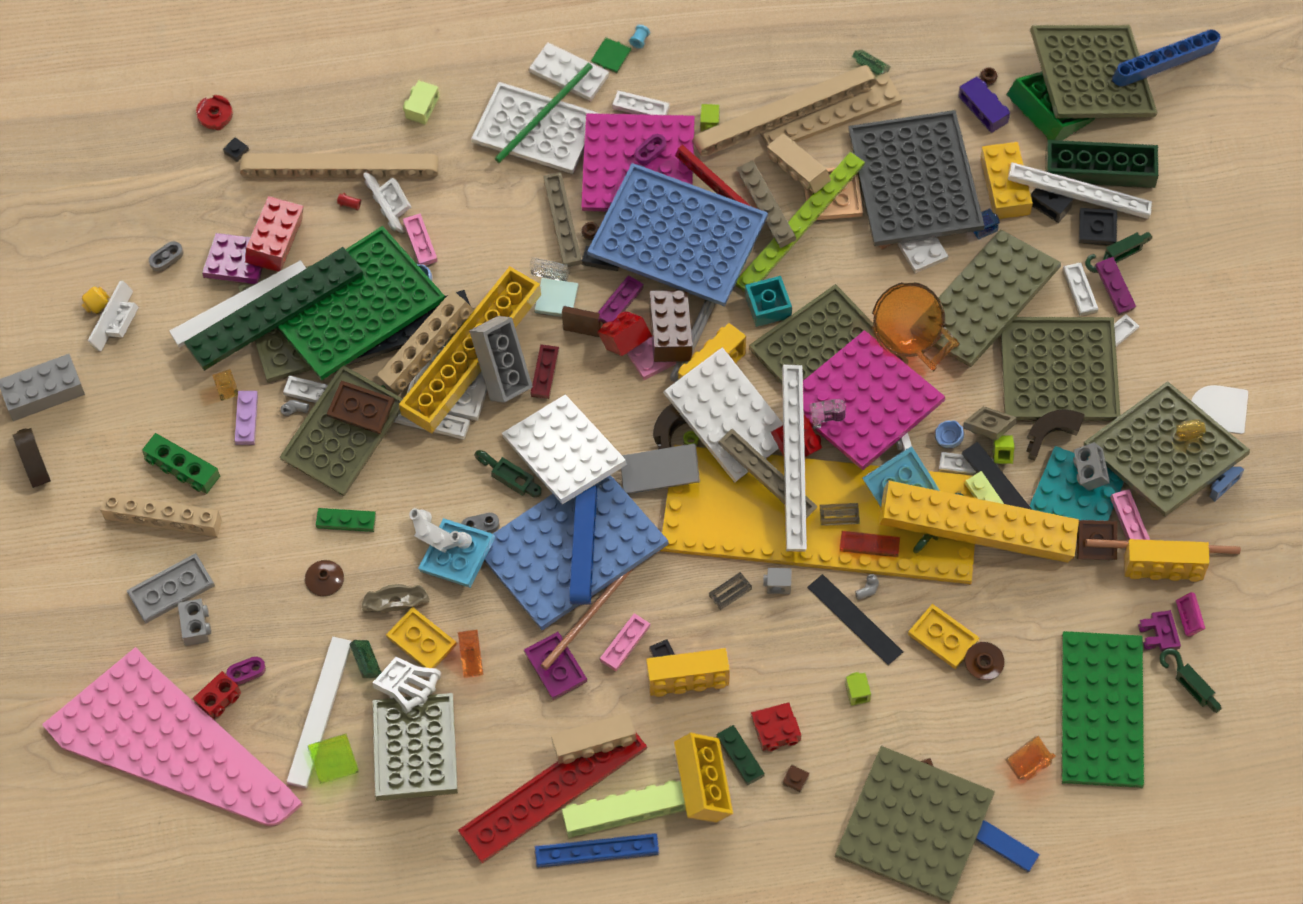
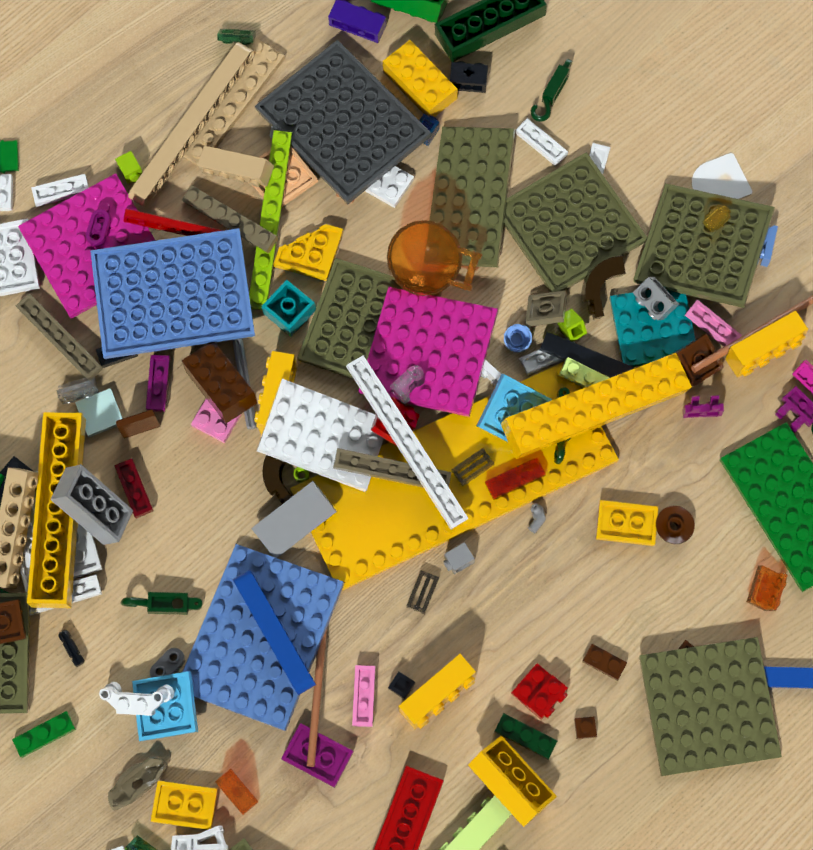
camera: 30 degrees left, 10 degrees up
reddish brown dish [305,560,344,596] -> none
white plate [502,395,627,504] -> none
tan brick [551,712,636,764] -> none
reddish brown plate [581,222,599,240] -> none
red brick [597,311,652,356] -> none
medium azure bush [629,25,650,48] -> none
black sticker [807,574,904,666] -> none
lime brick [845,672,871,706] -> none
white tile [1008,163,1152,219] -> none
black plate [1079,208,1117,245] -> none
magenta plate [1095,257,1136,315] -> none
none -> black axle [58,630,85,667]
none -> yellow plate [273,224,344,281]
none -> reddish brown plate [582,644,627,681]
none -> magenta plate [682,395,724,418]

